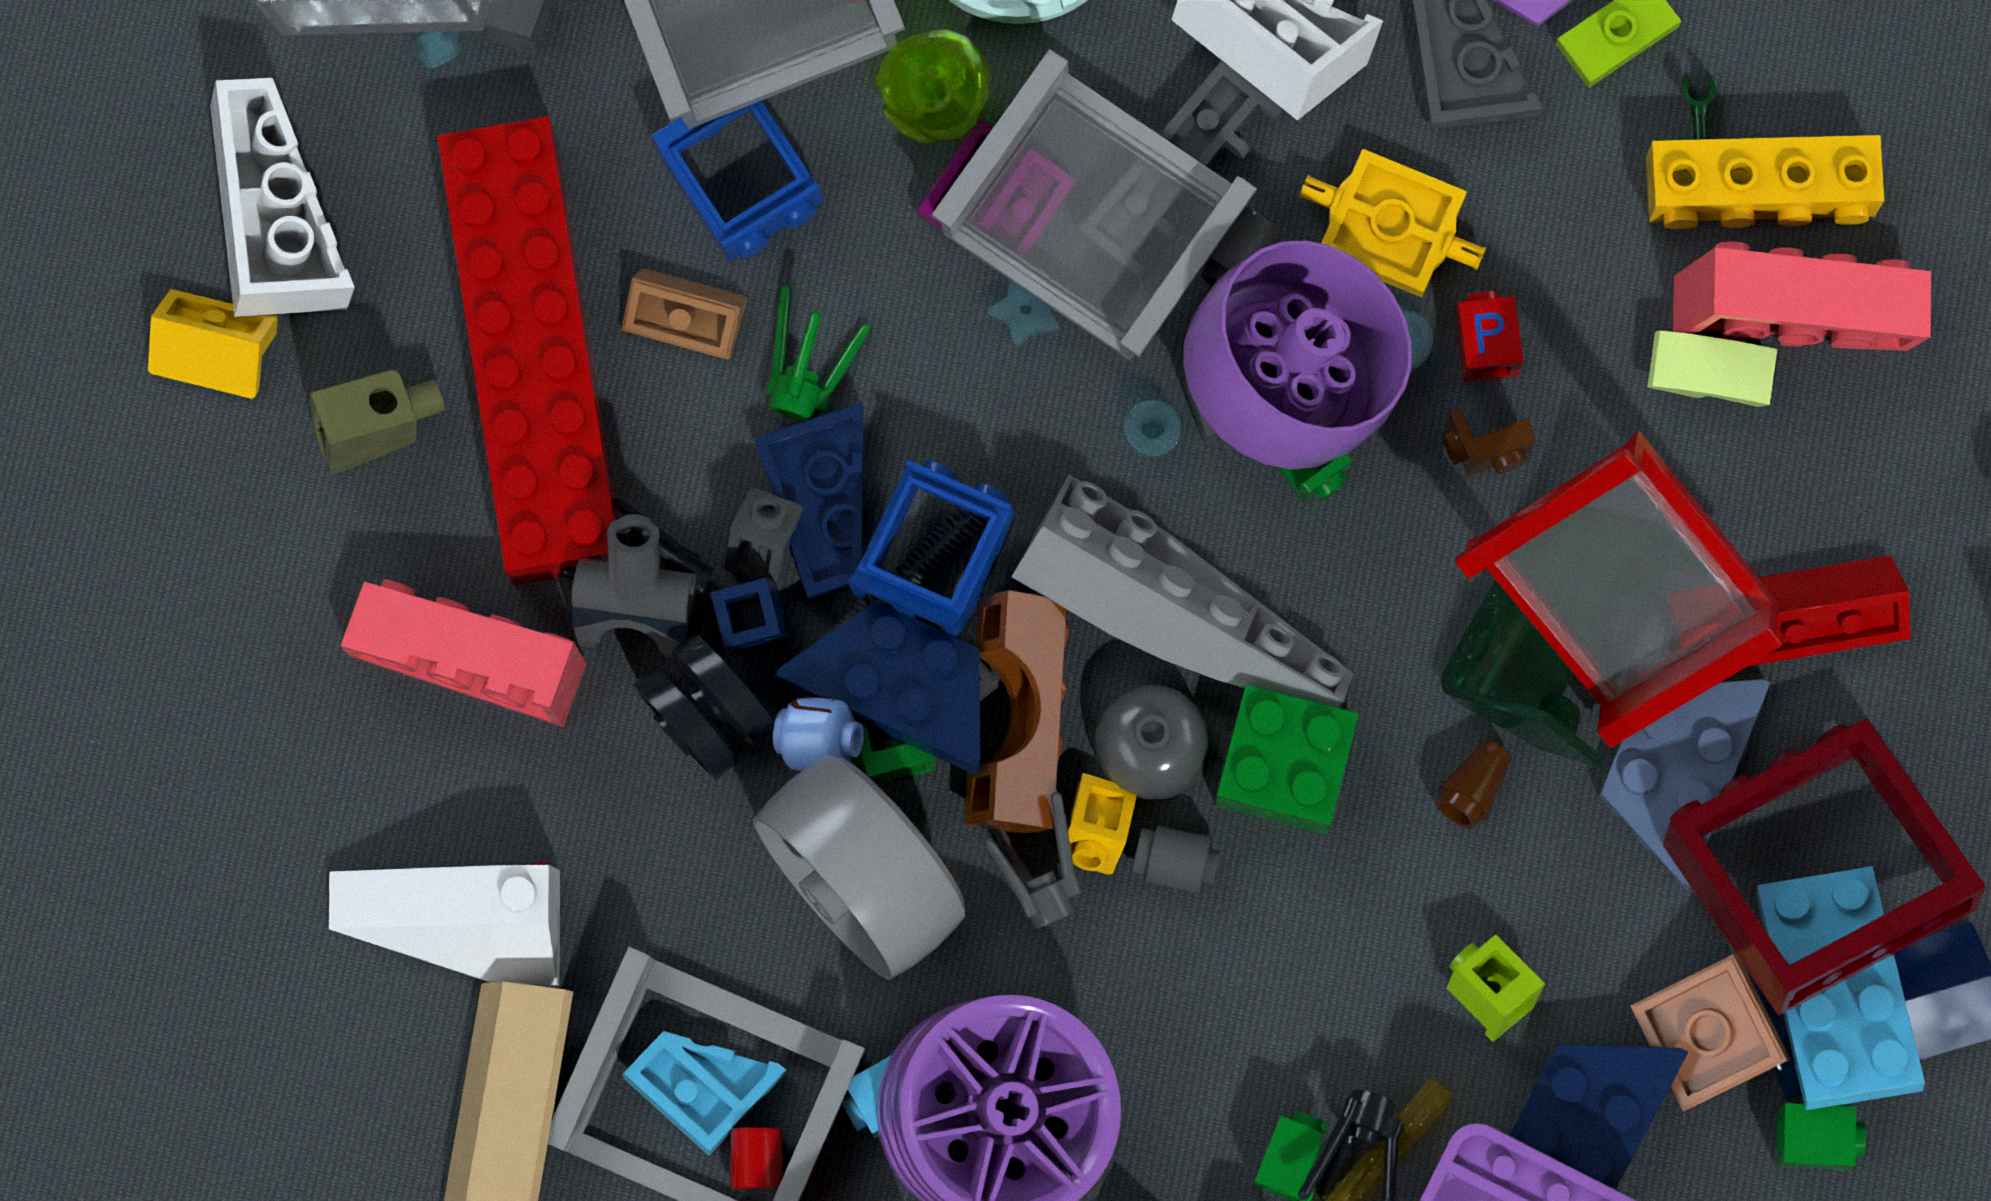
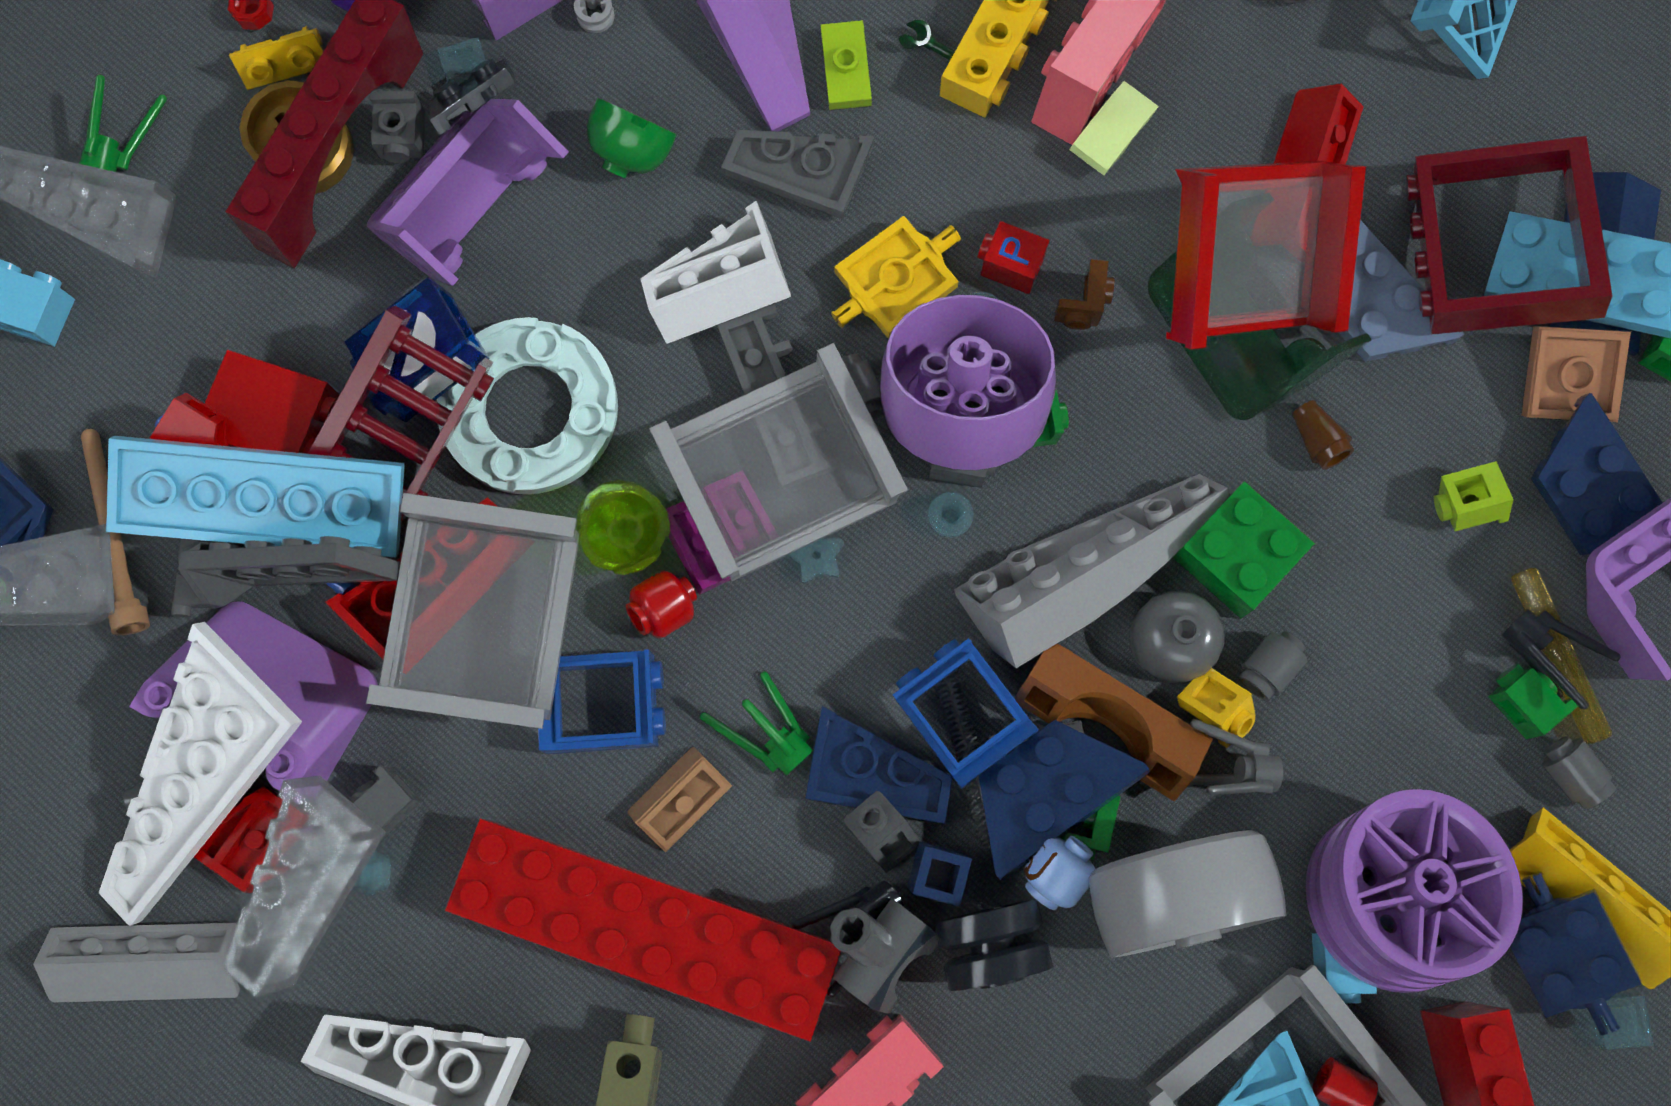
camera: 65 degrees left, 0 degrees up
none -> red head [626,570,697,639]

